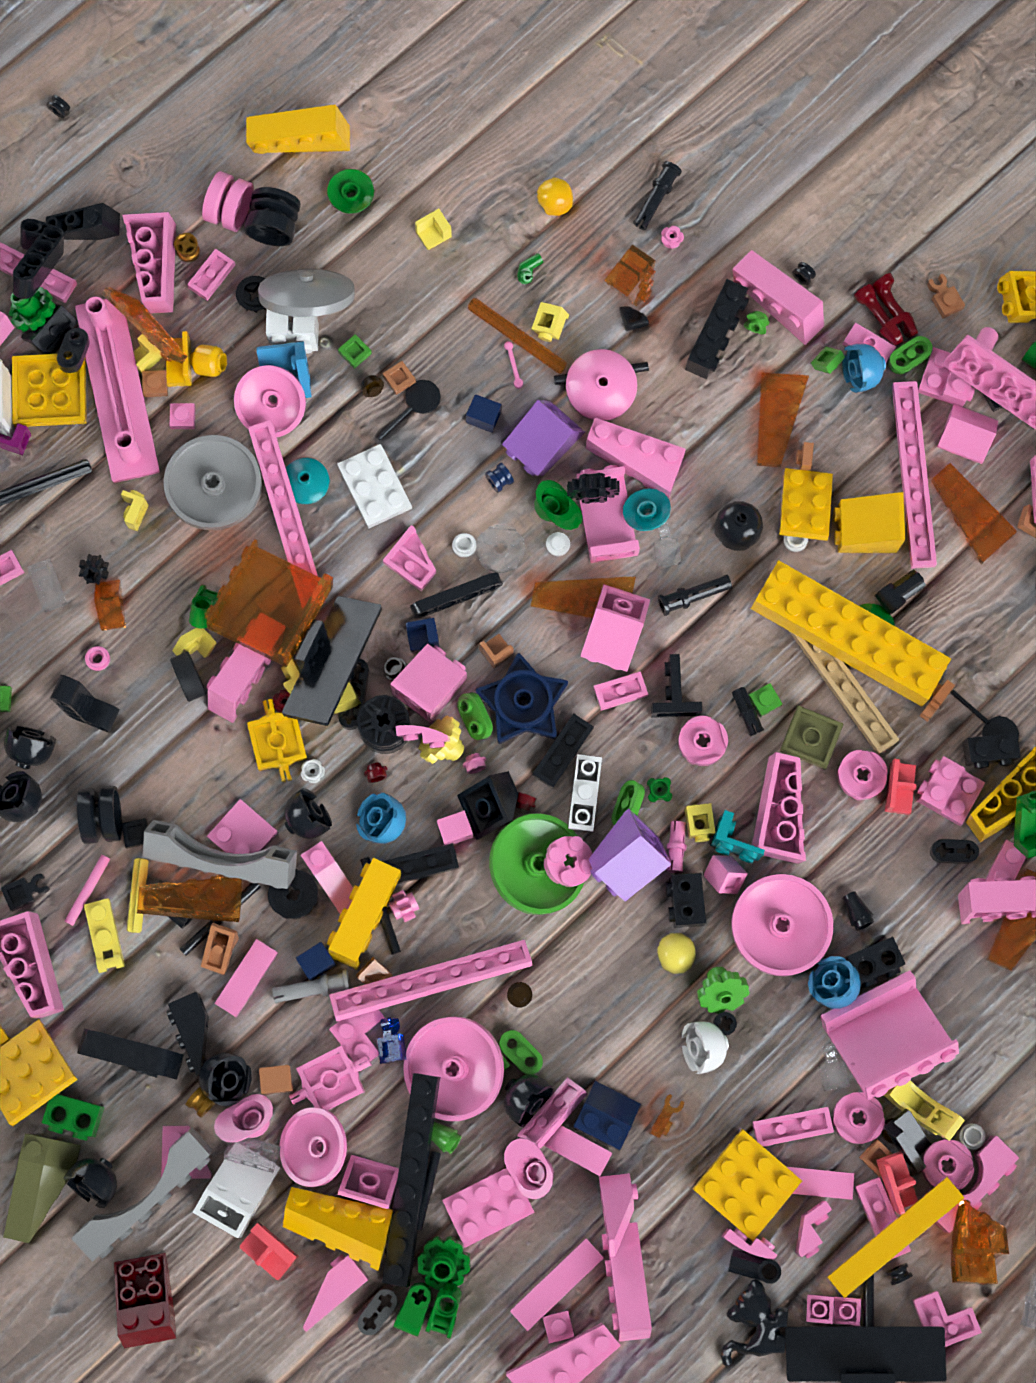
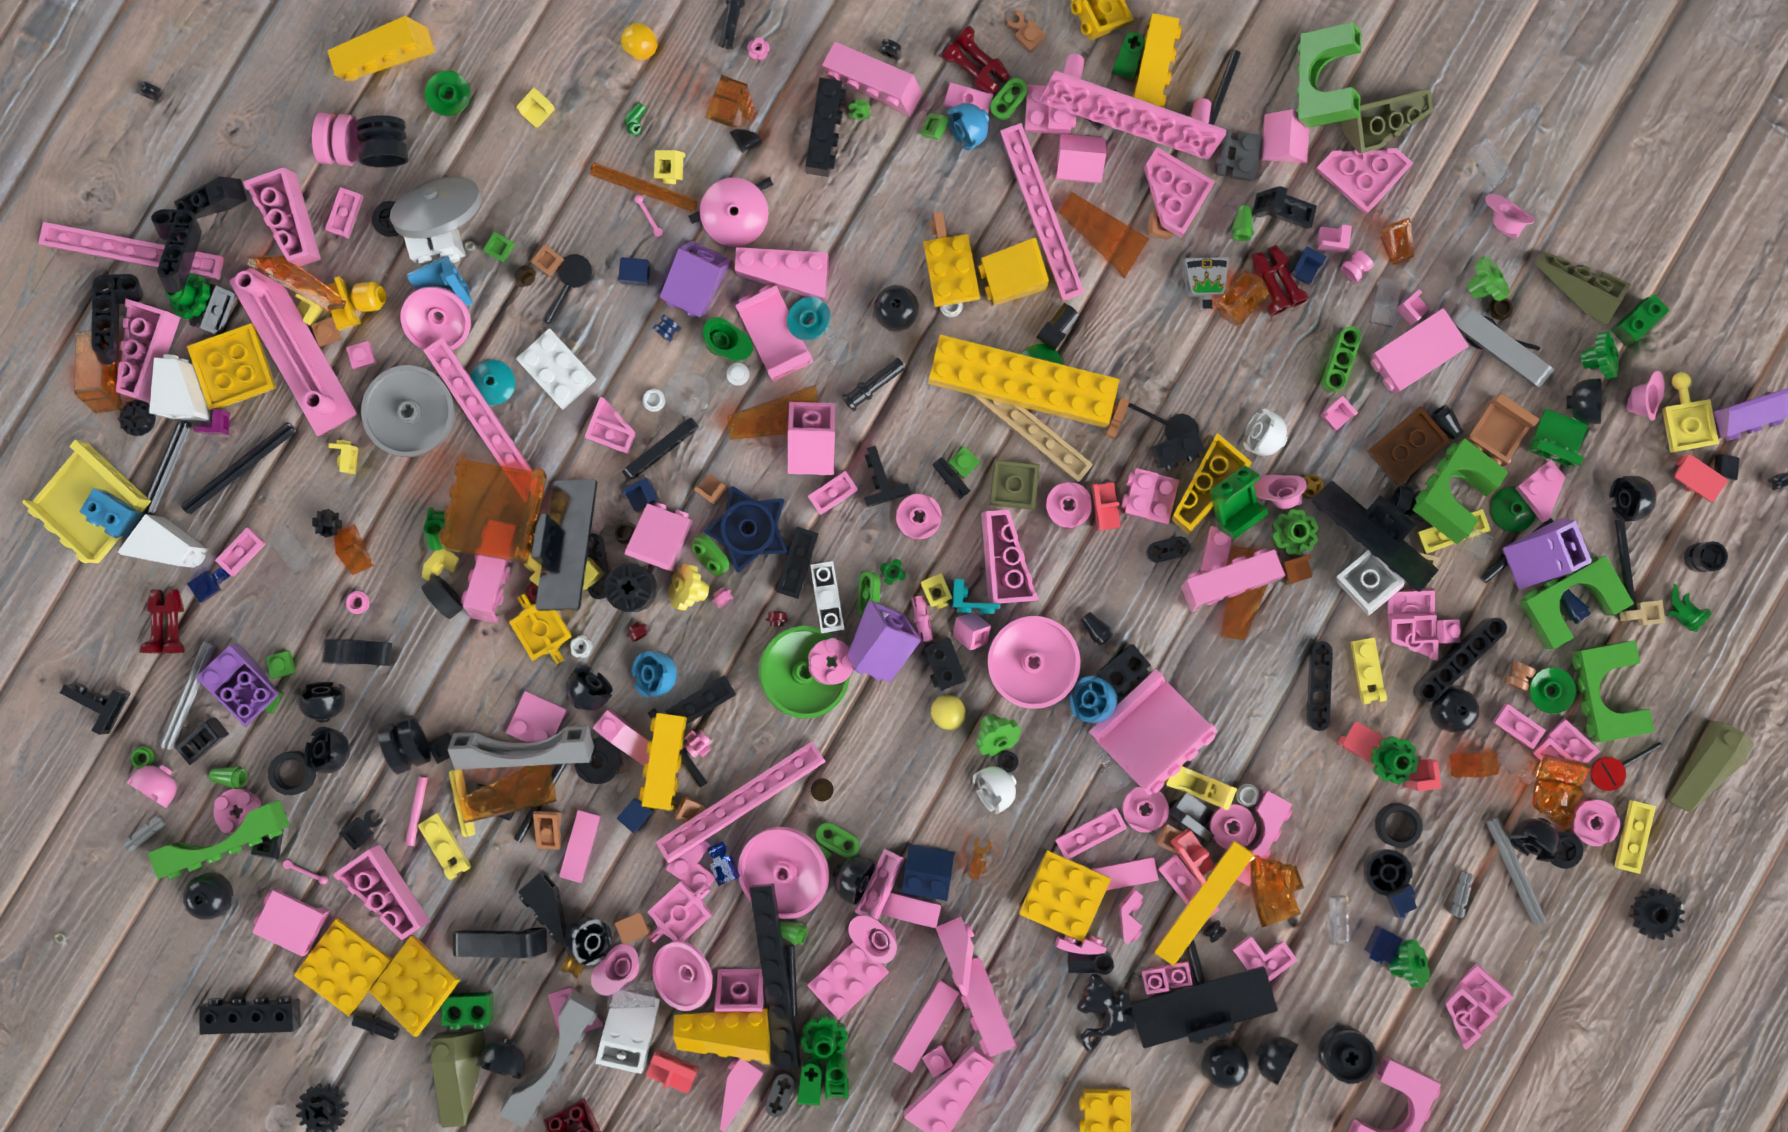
camera: 10 degrees left, 10 degrees up
black plate [57,328,90,373] -> none
pearl gold wheel [174,233,200,262] -> none
light grey pin [272,969,351,1004] -> none
bright pink slope [396,725,450,748] -> none
bright pink panel [437,810,473,845] -> none
black slope [457,771,518,840] -> none
black gear [567,473,620,504] -> none
clear orange wing [756,372,809,467] -> none

